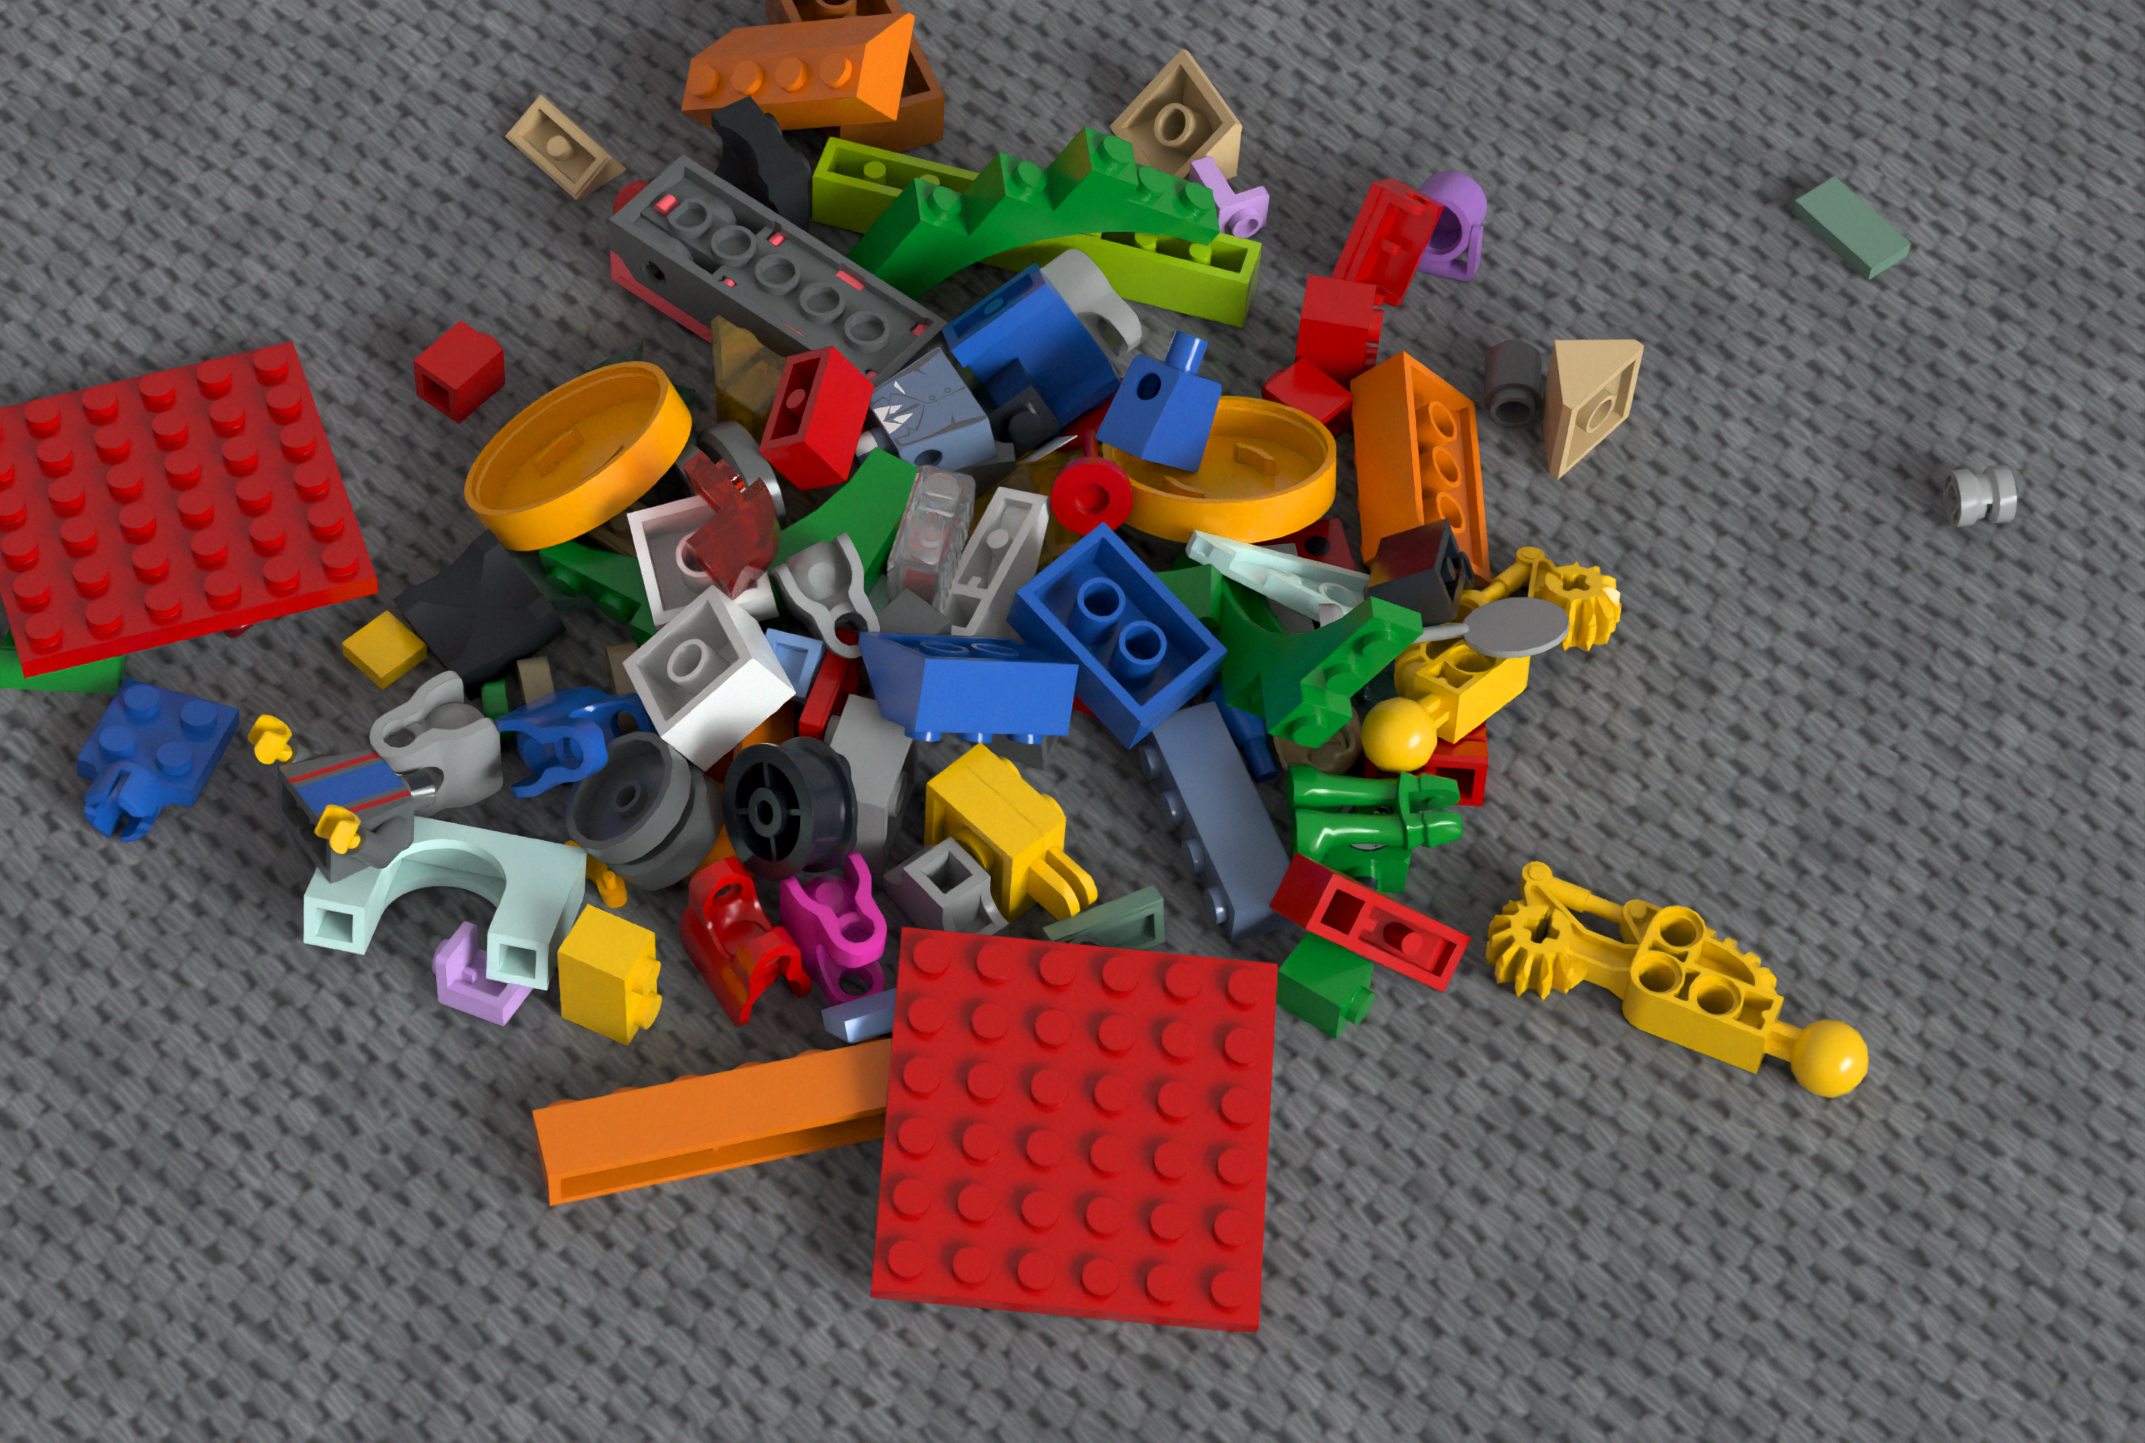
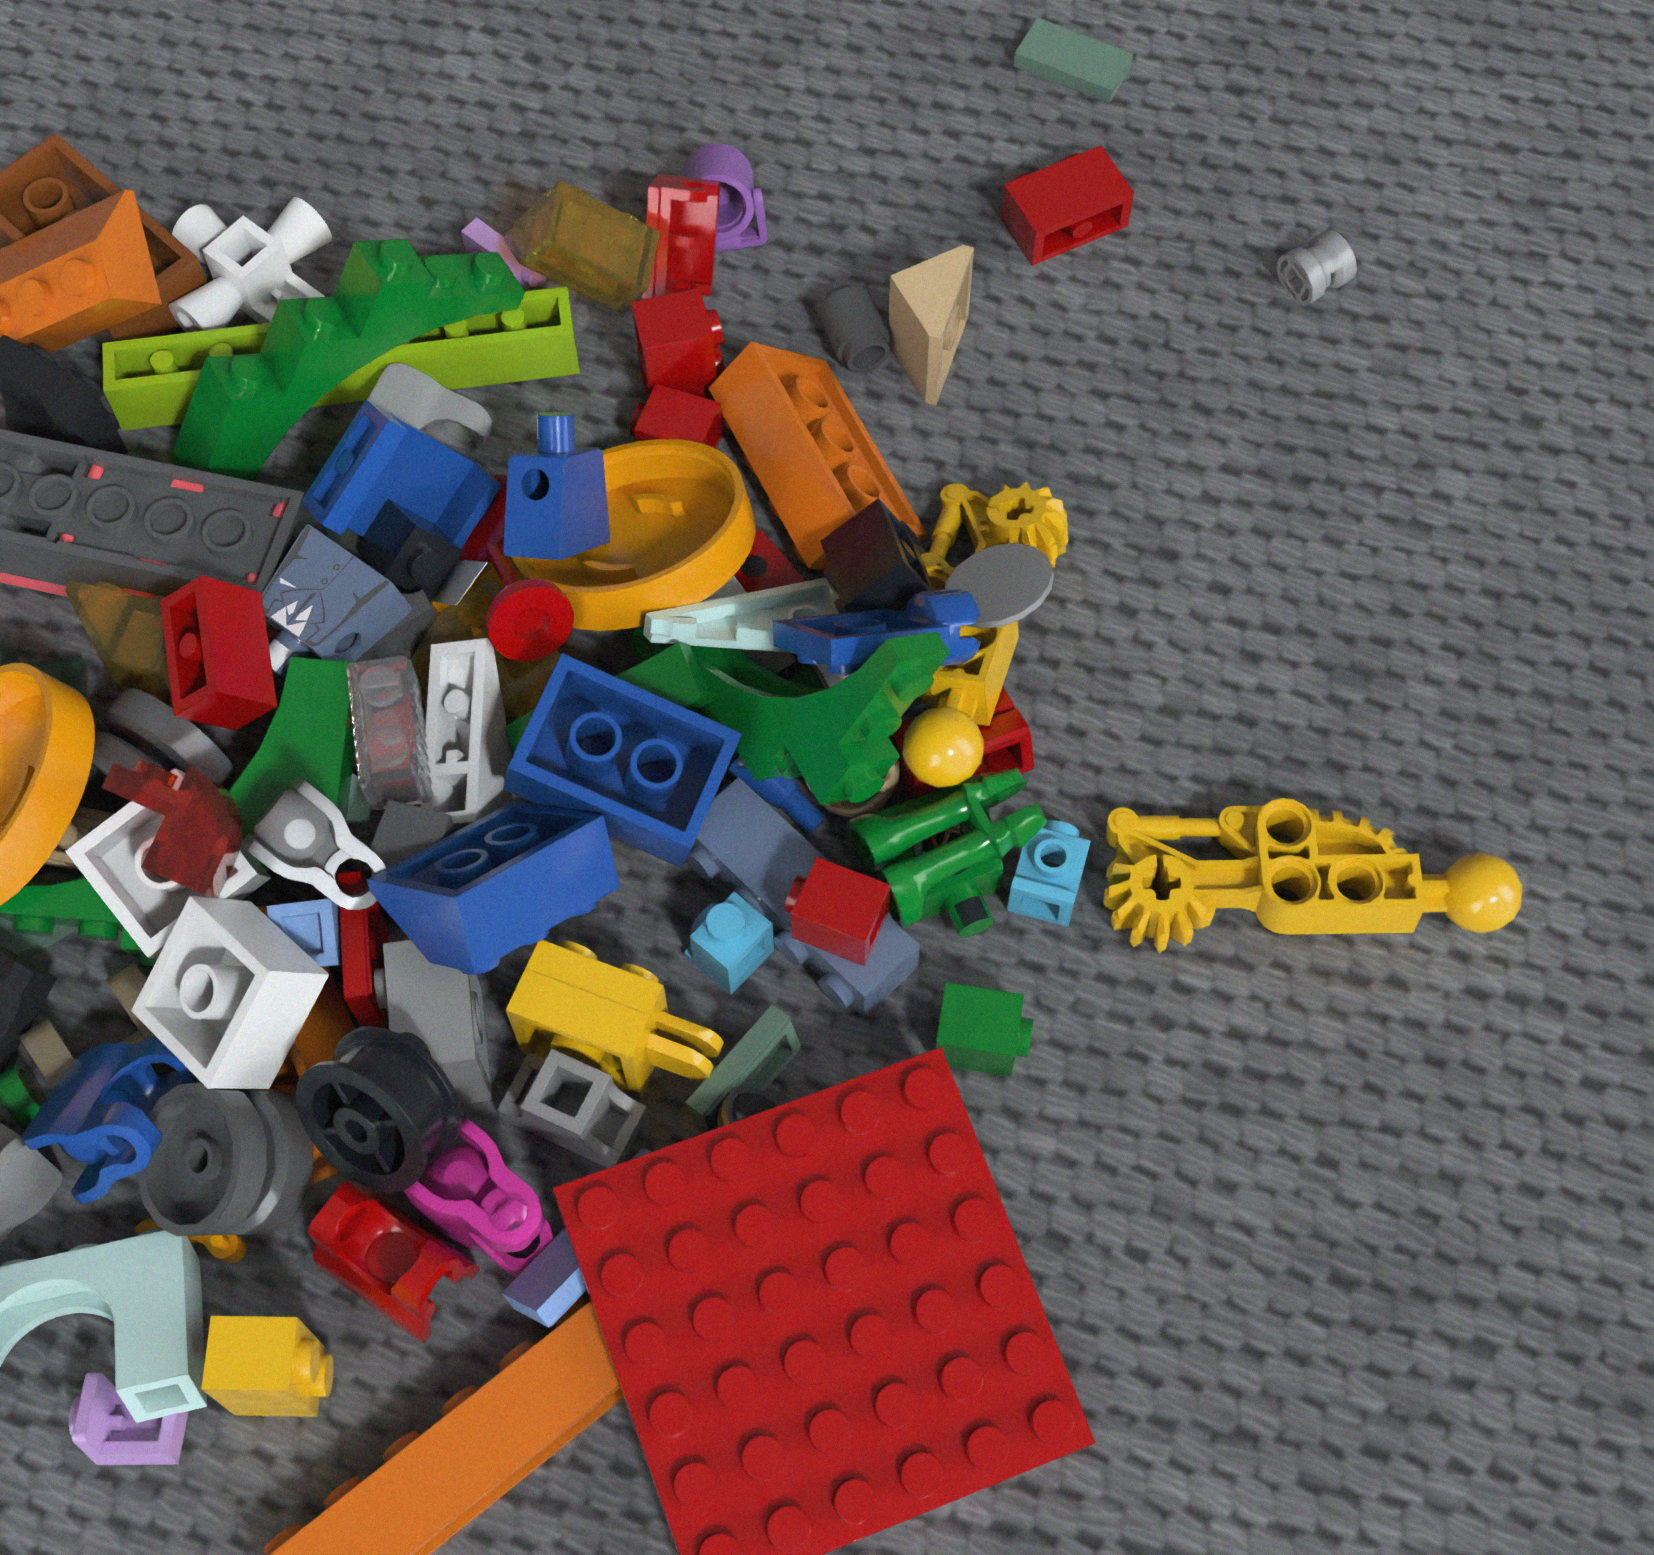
camera: 20 degrees left, 10 degrees up
tan slope [1109,49,1242,181] -> none
red slope [1269,852,1471,993] -> none
none -> white brick [169,197,332,333]
none -> clear yellow slope [504,180,660,313]
none -> medium azure brick [684,891,774,995]
none -> blue plate [773,589,981,675]
none -> red brick [784,857,891,966]
none -> red brick [1001,145,1134,266]
none -> medium azure brick [1007,820,1091,927]

